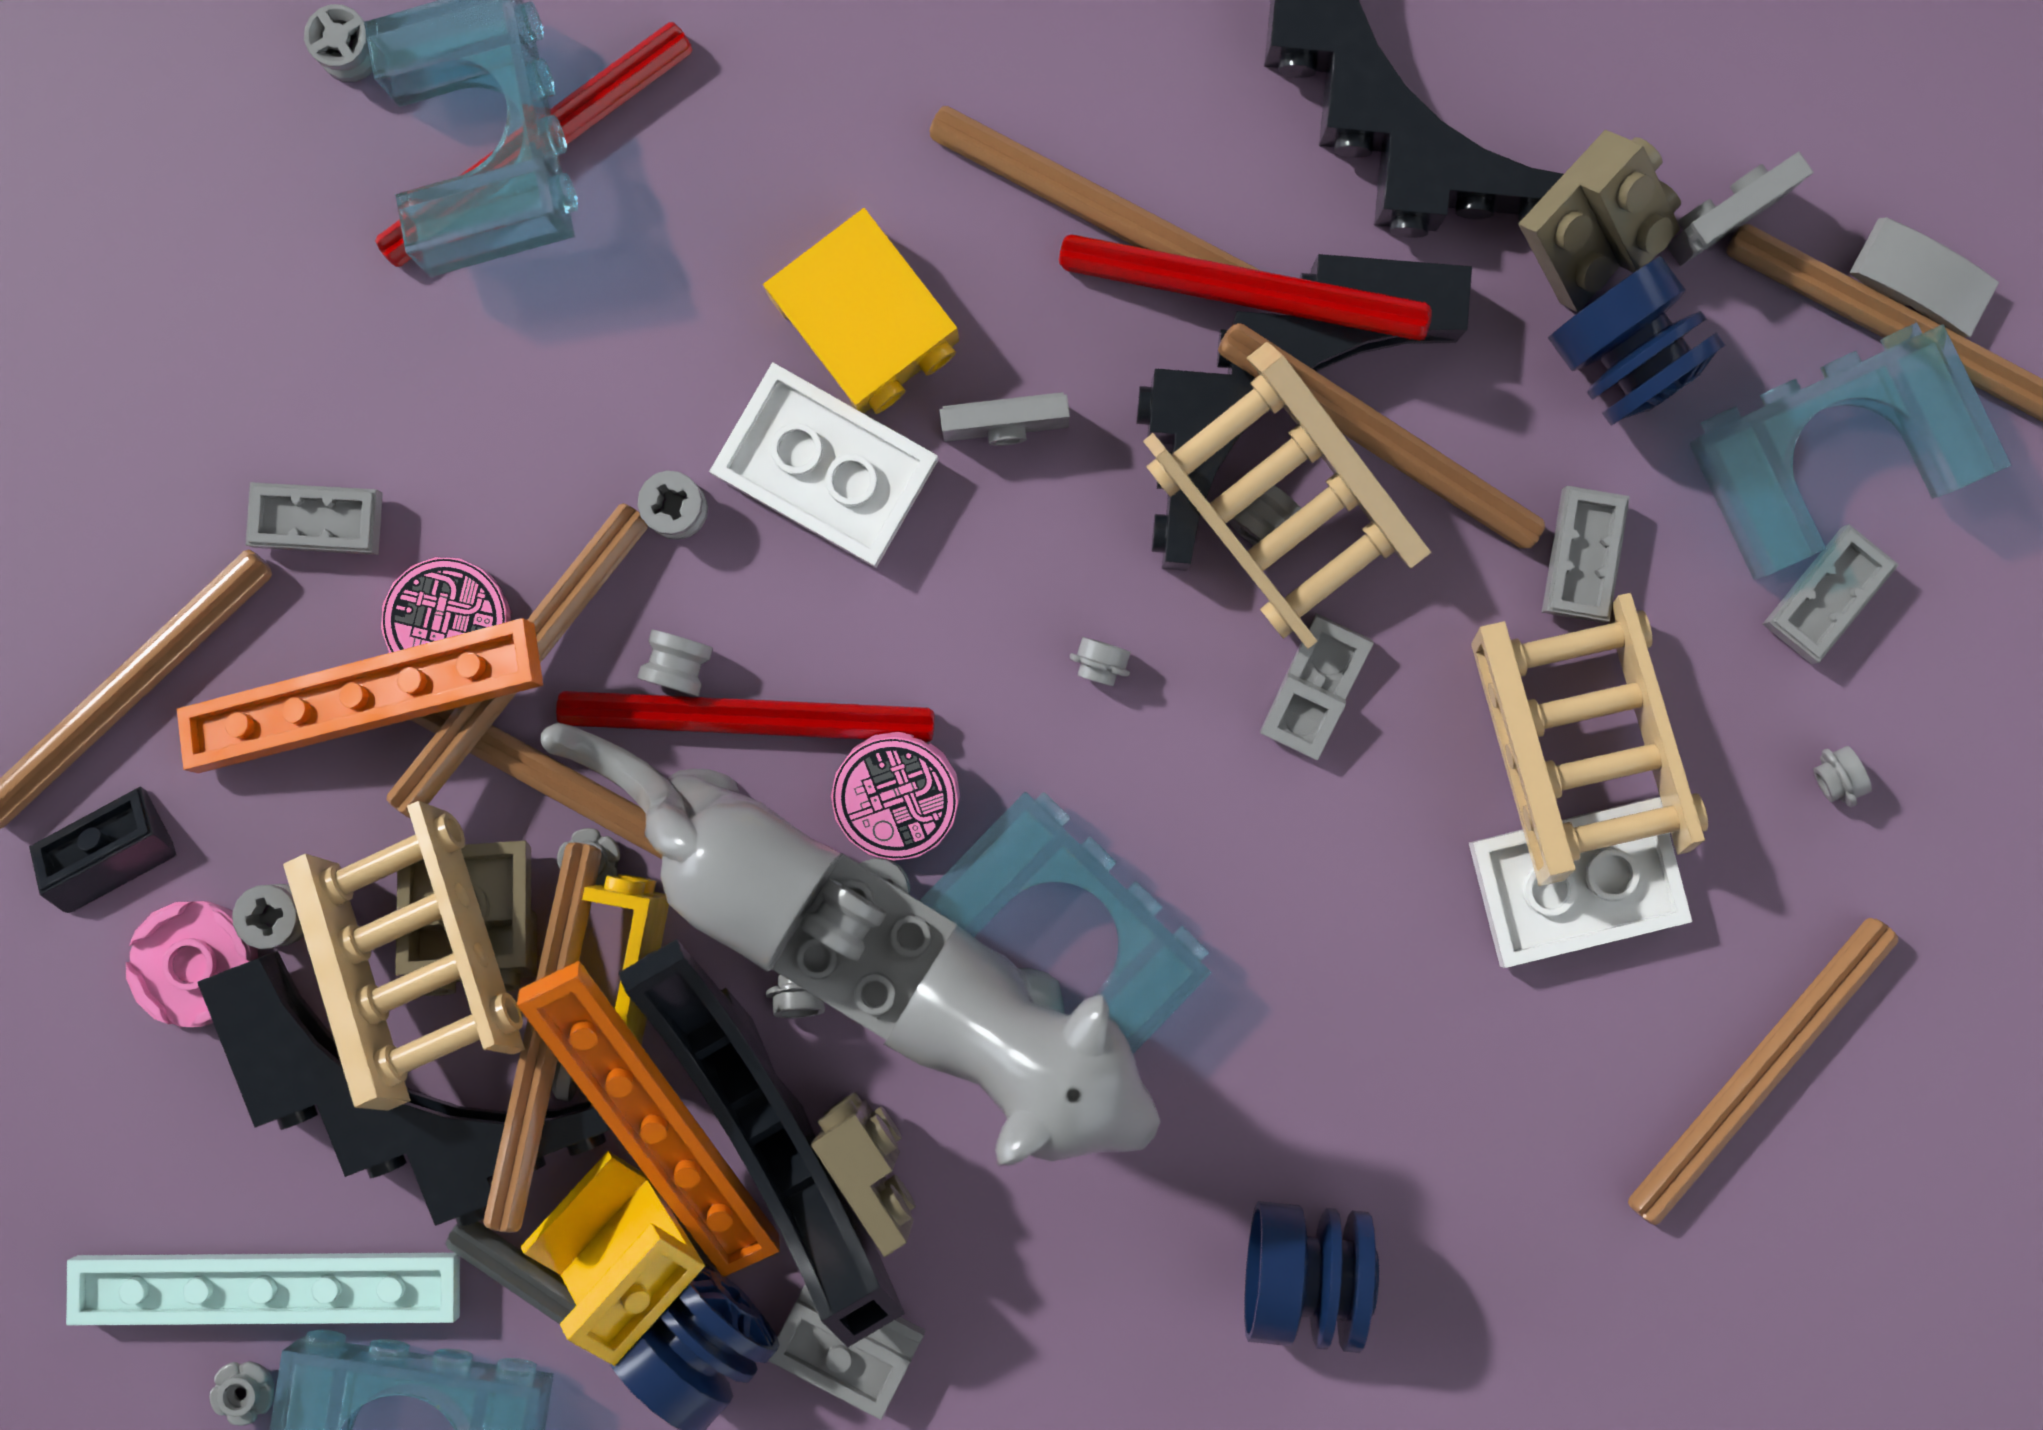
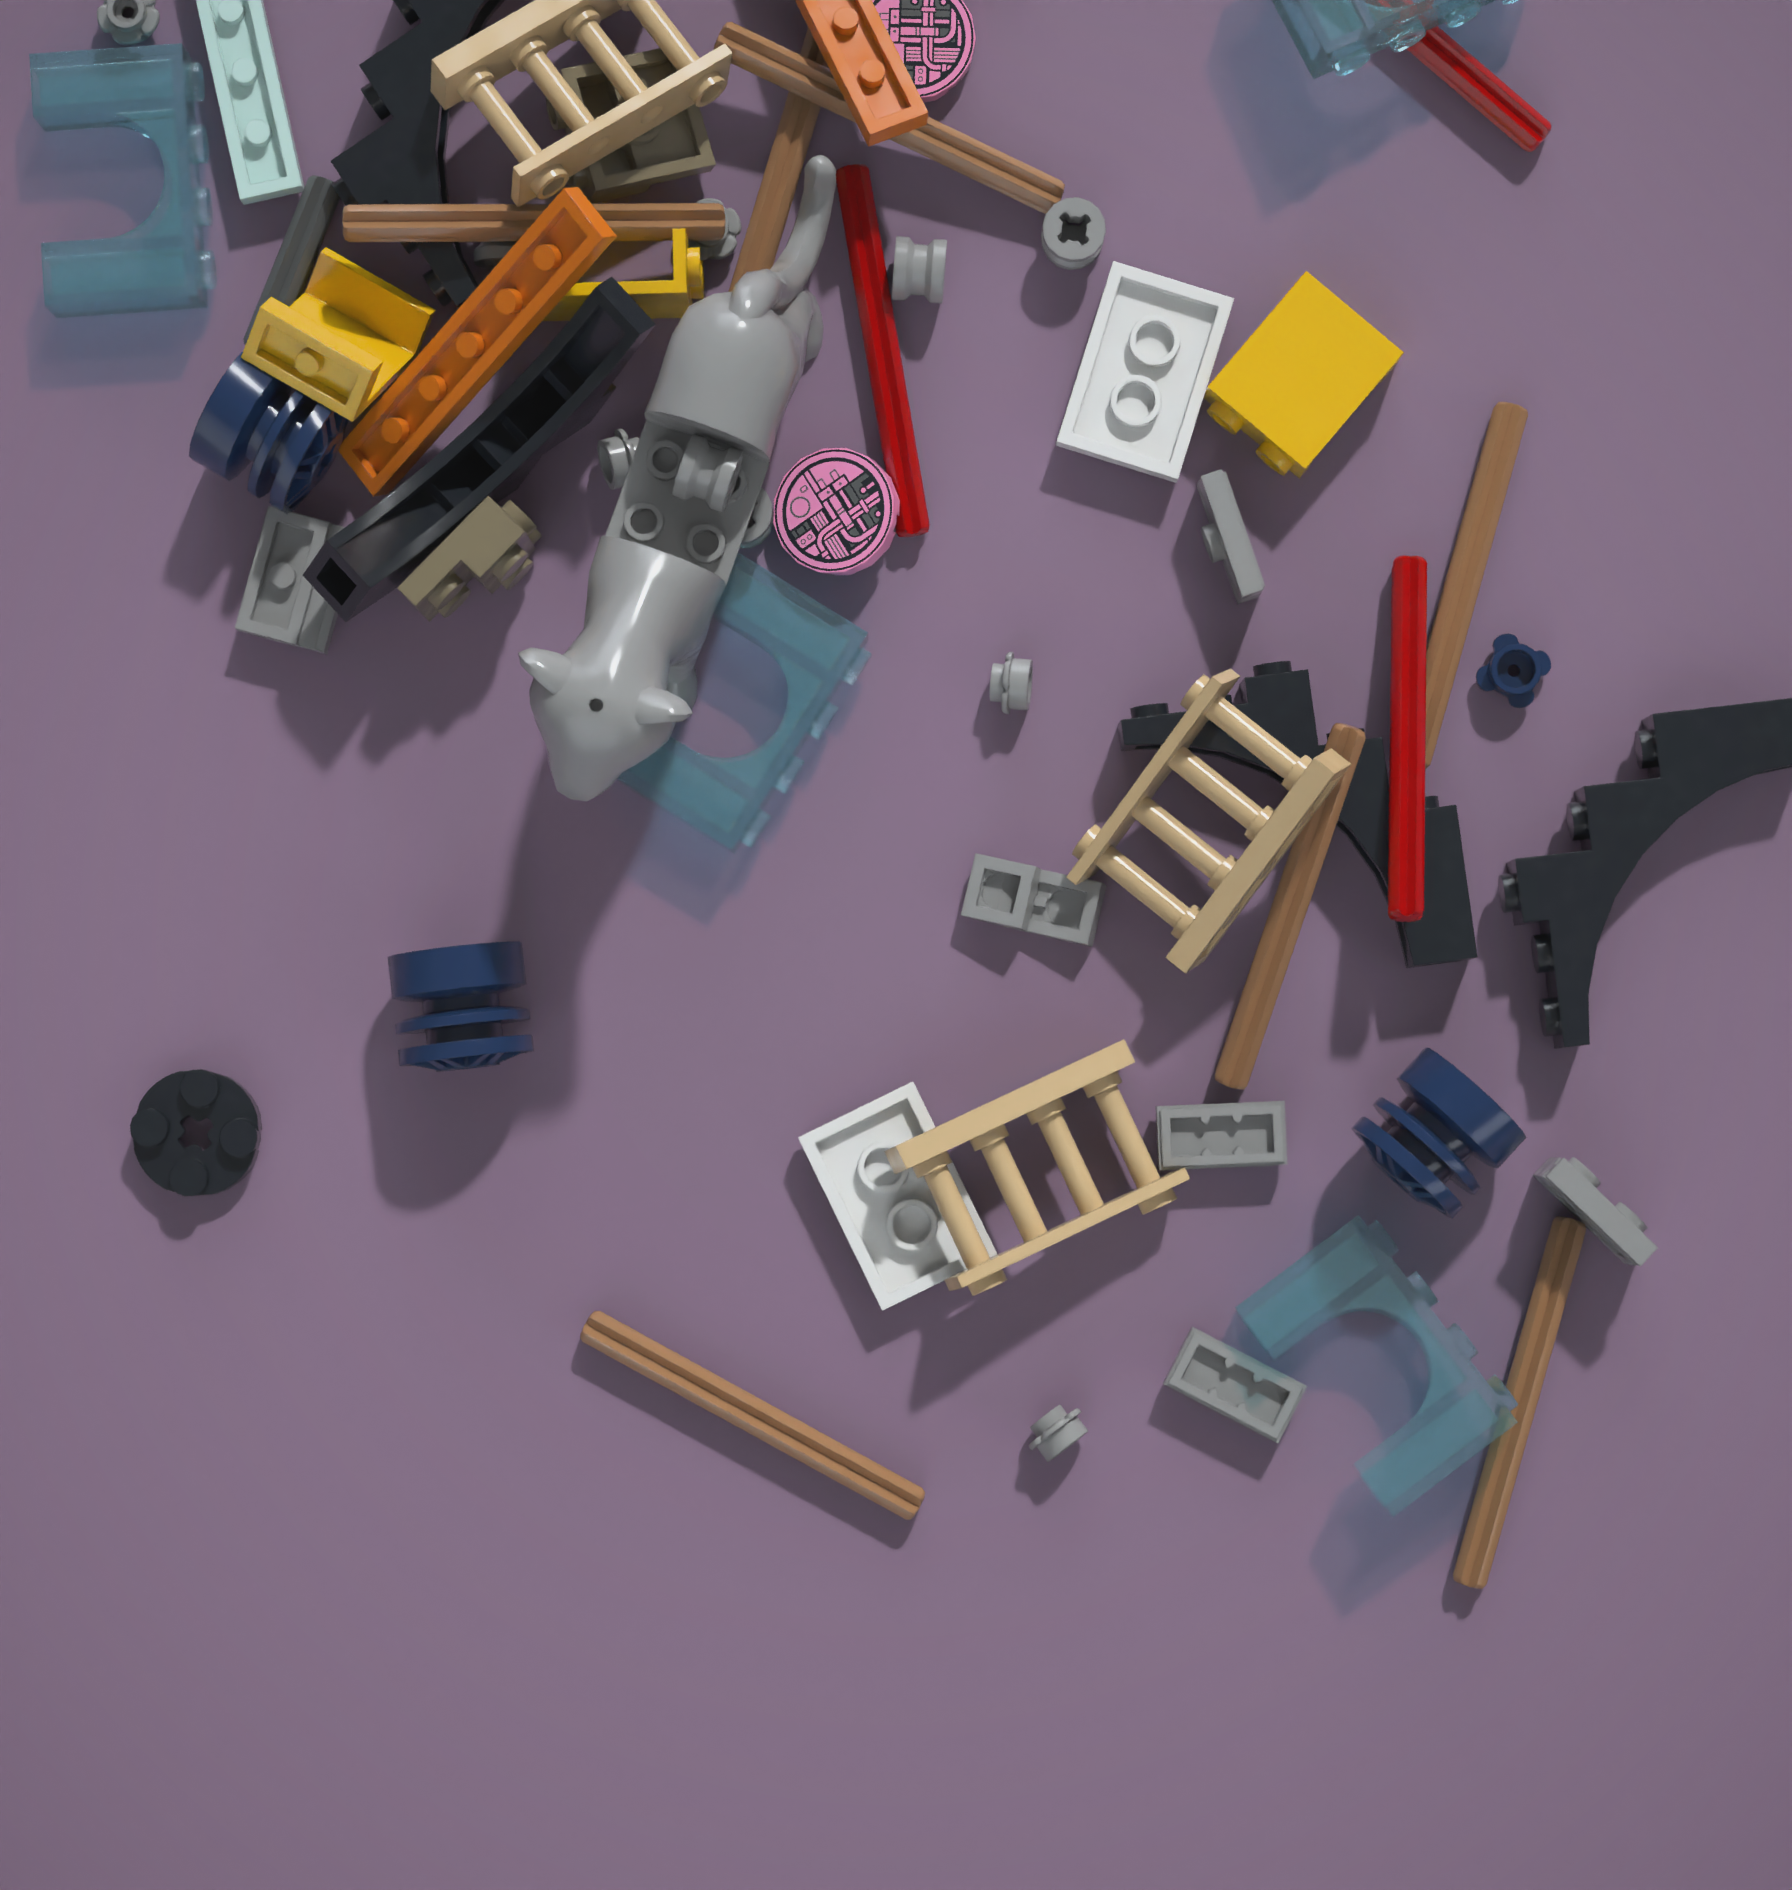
camera: 70 degrees right, 0 degrees up
light grey wheel [1228,485,1301,546] -> none
dark tan plate [1518,129,1681,312] -> none
light grey slope [1850,217,1999,337] -> none
none -> dark blue plate [1476,634,1551,708]

